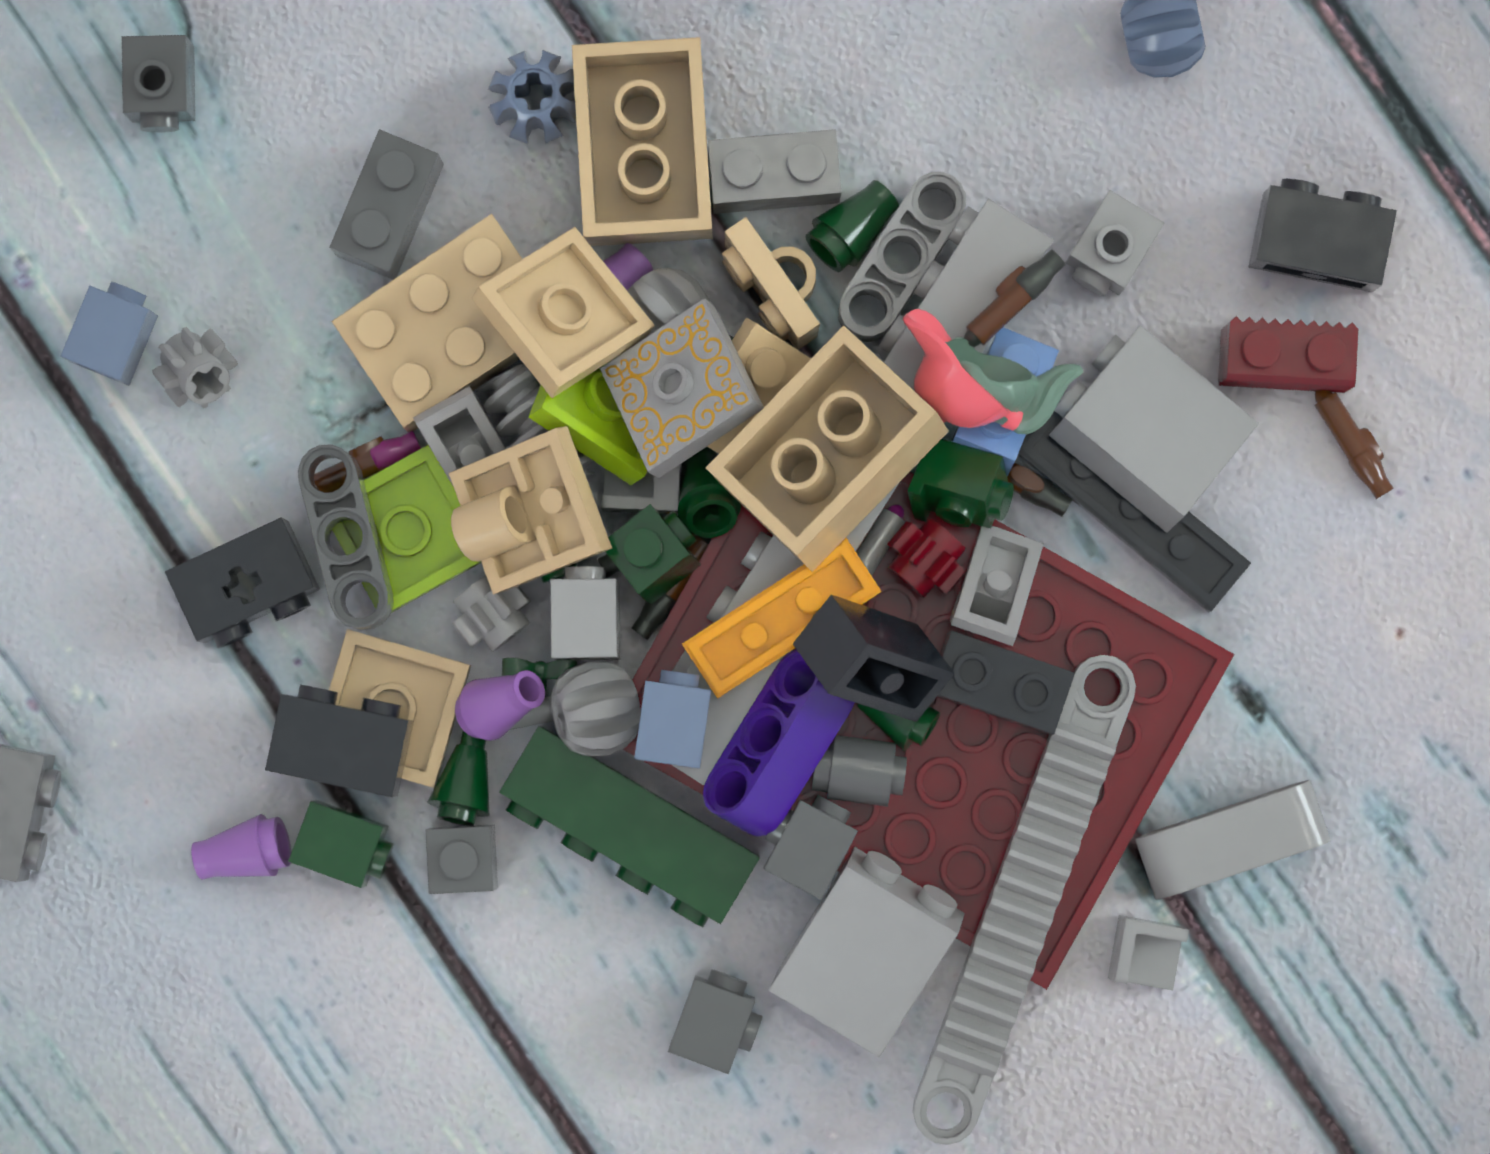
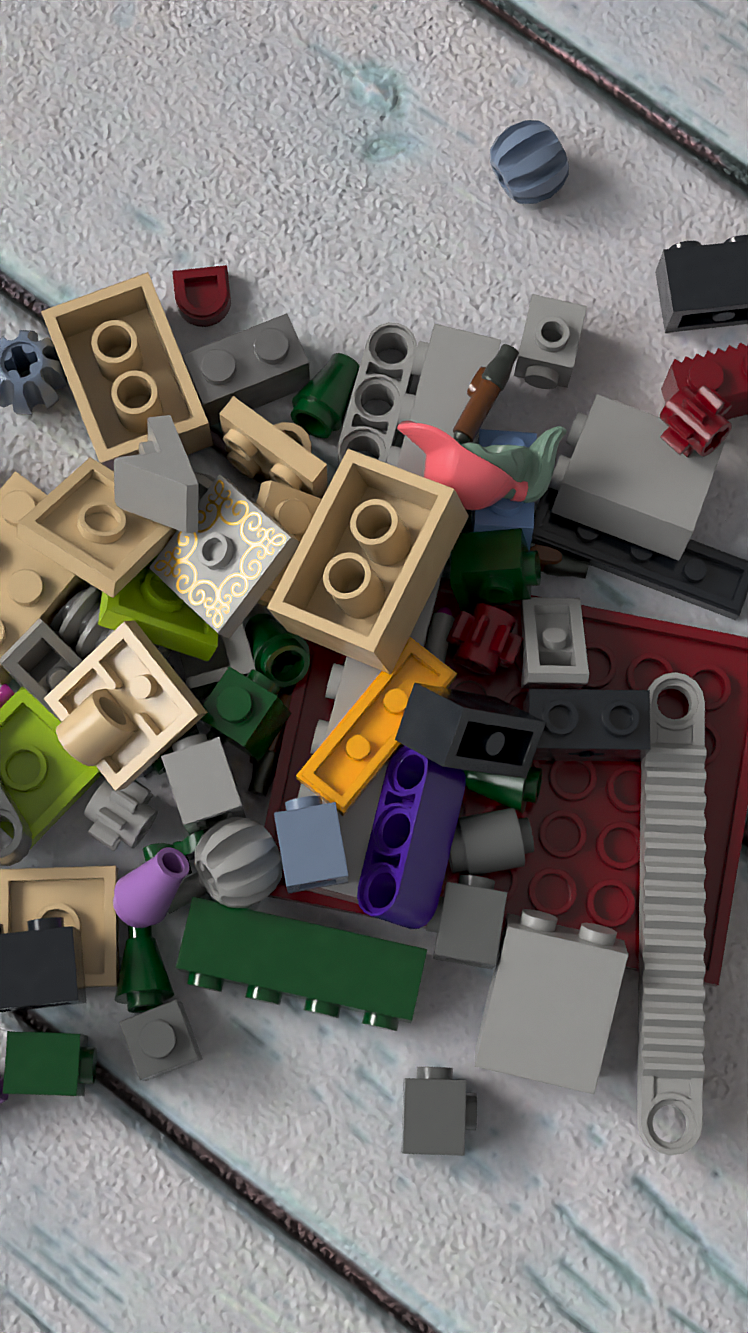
camera: 20 degrees left, 10 degrees down
none -> light grey slope [114,415,198,533]
none -> dark red tile [172,265,231,327]
none -> dark red gear [660,385,732,457]

